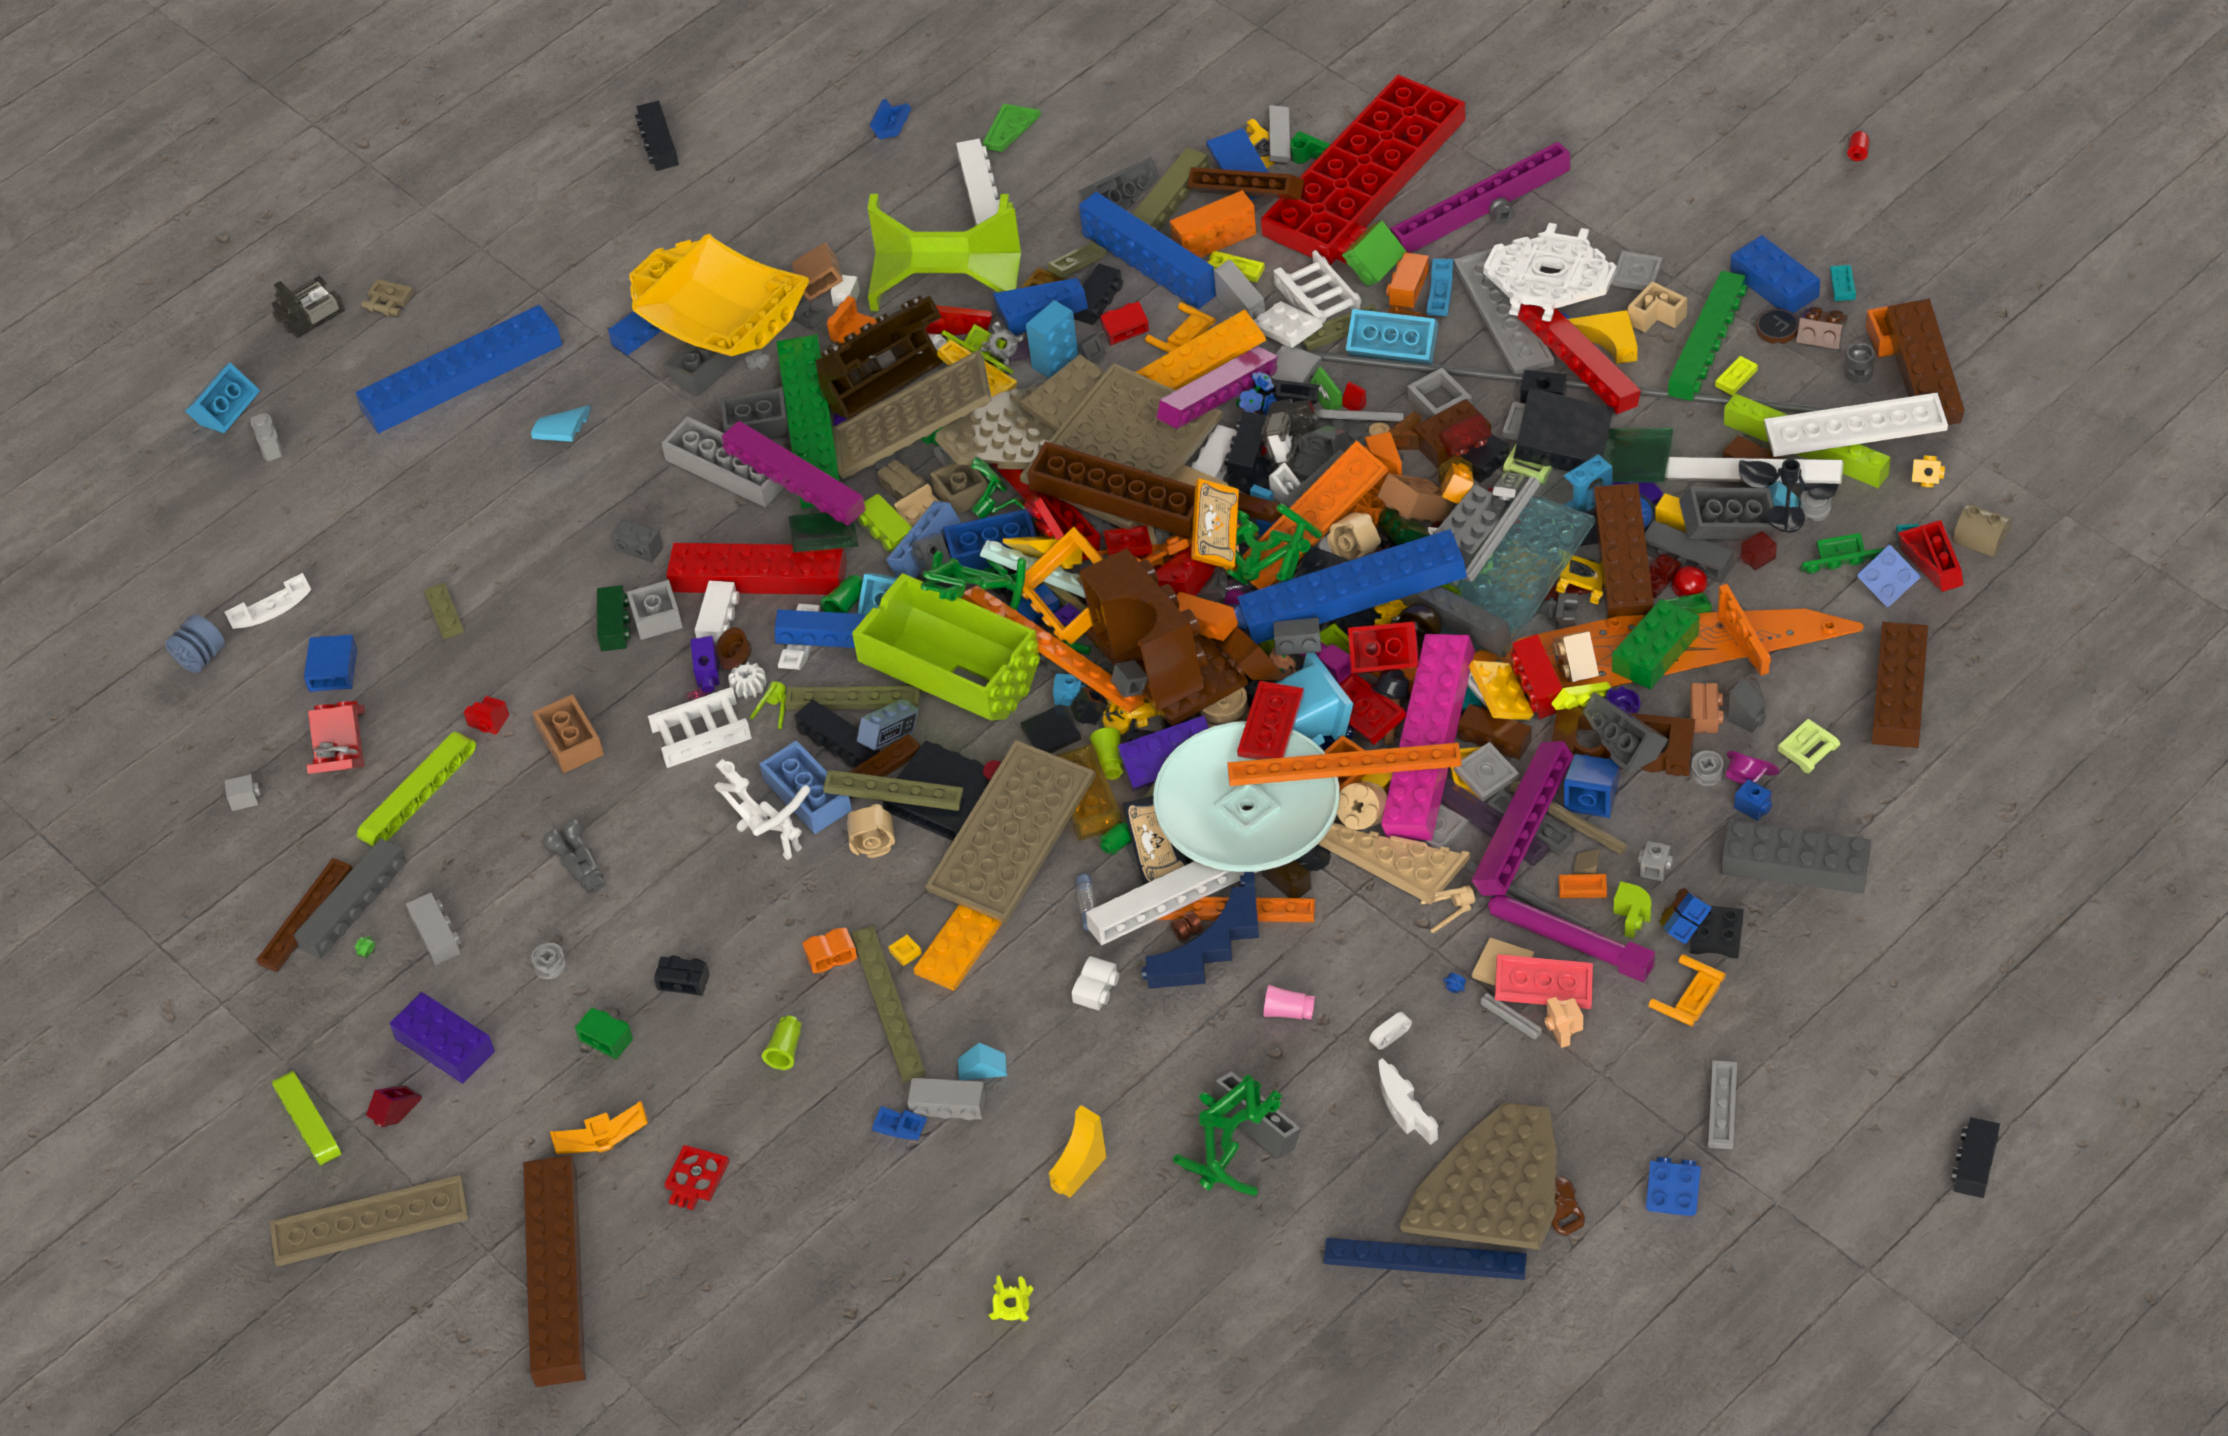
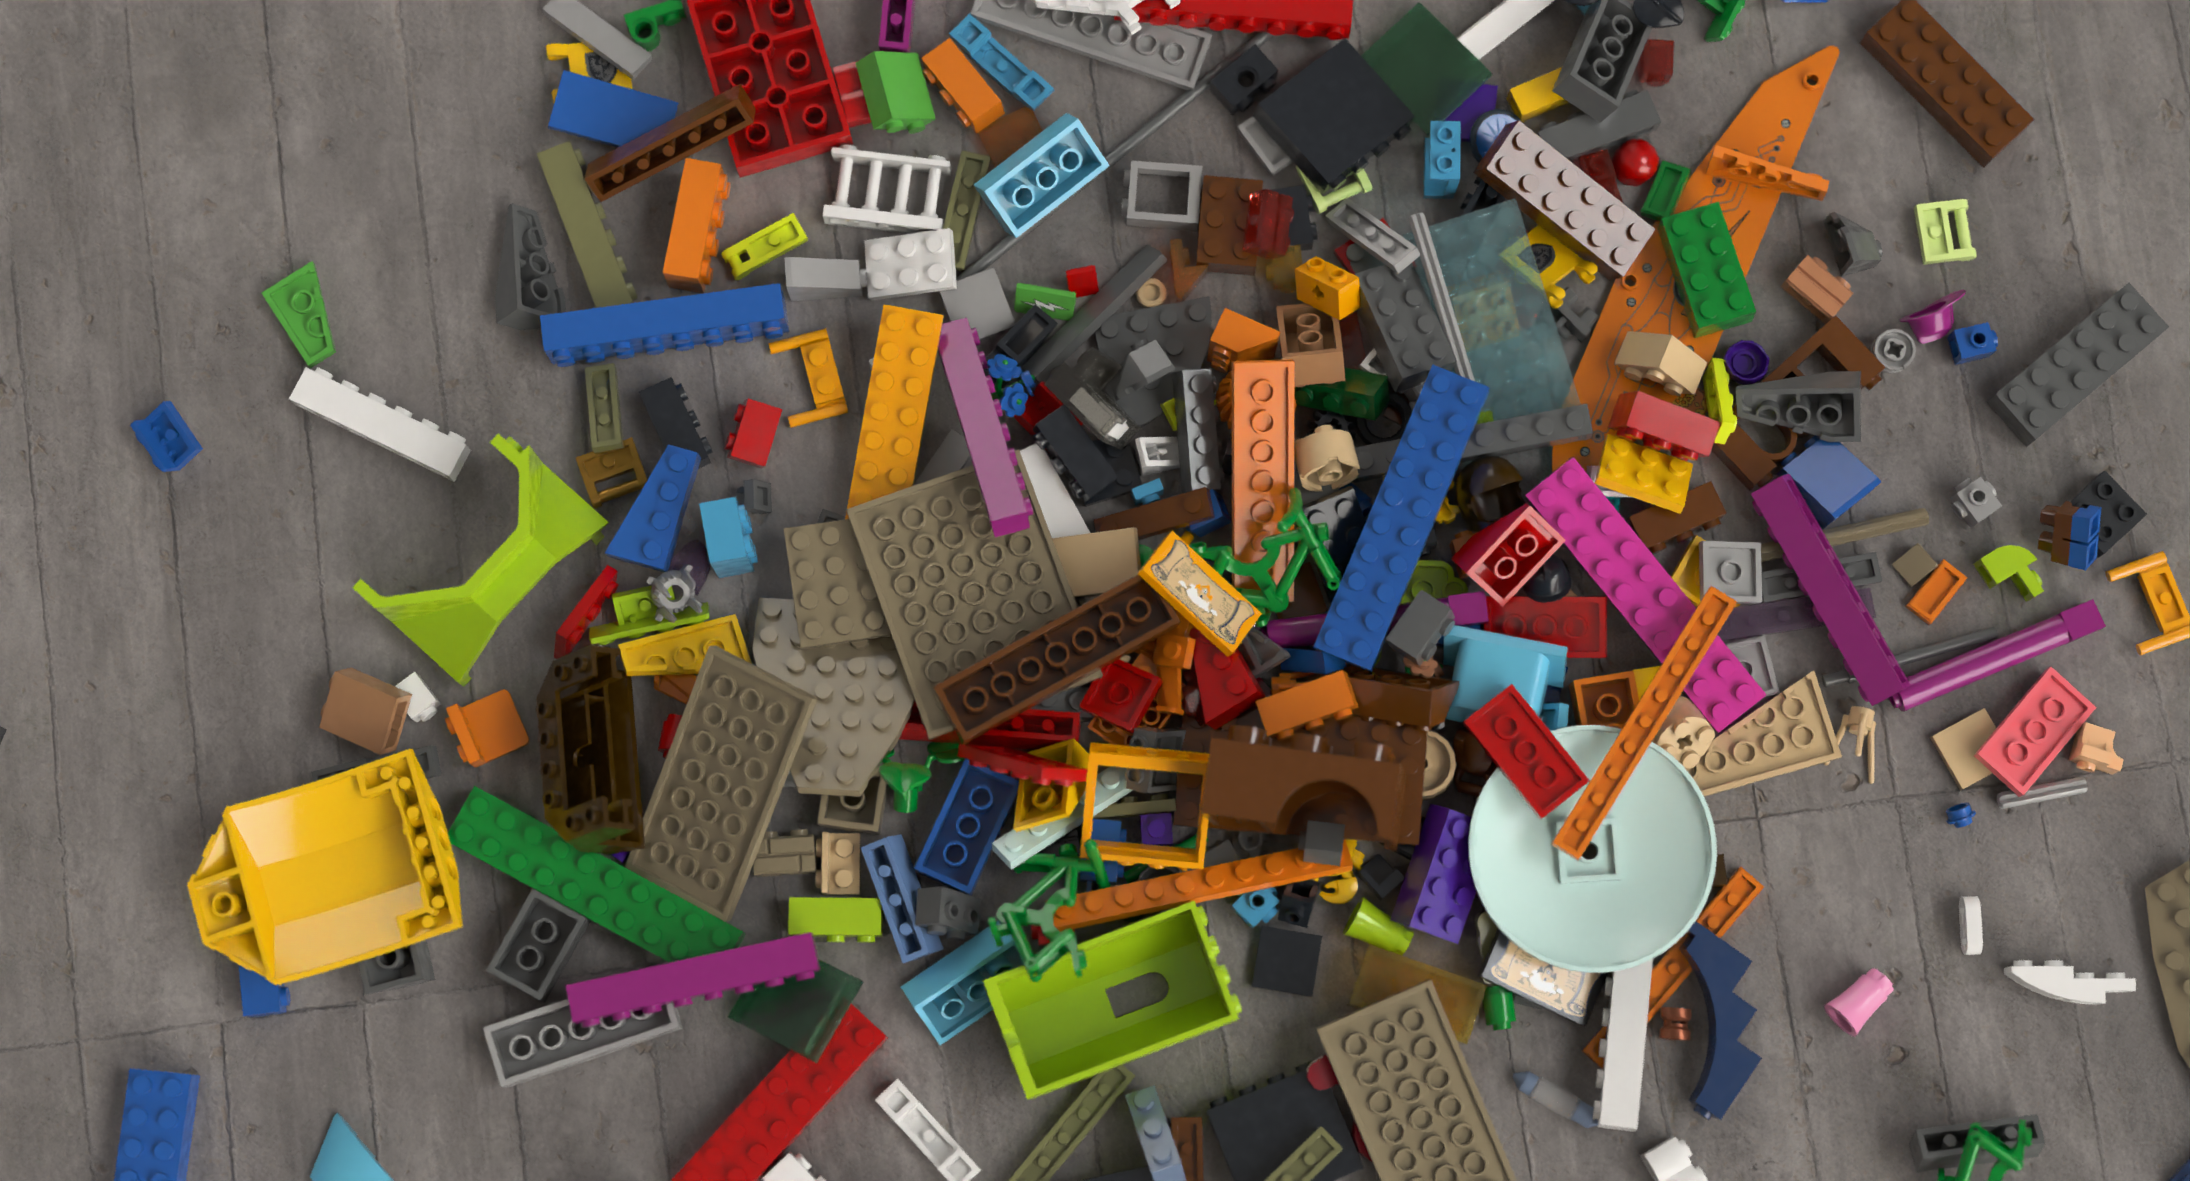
camera: 60 degrees left, 30 degrees up
blue brick [775,609,865,648] -> none
green plant [820,575,863,613] -> none

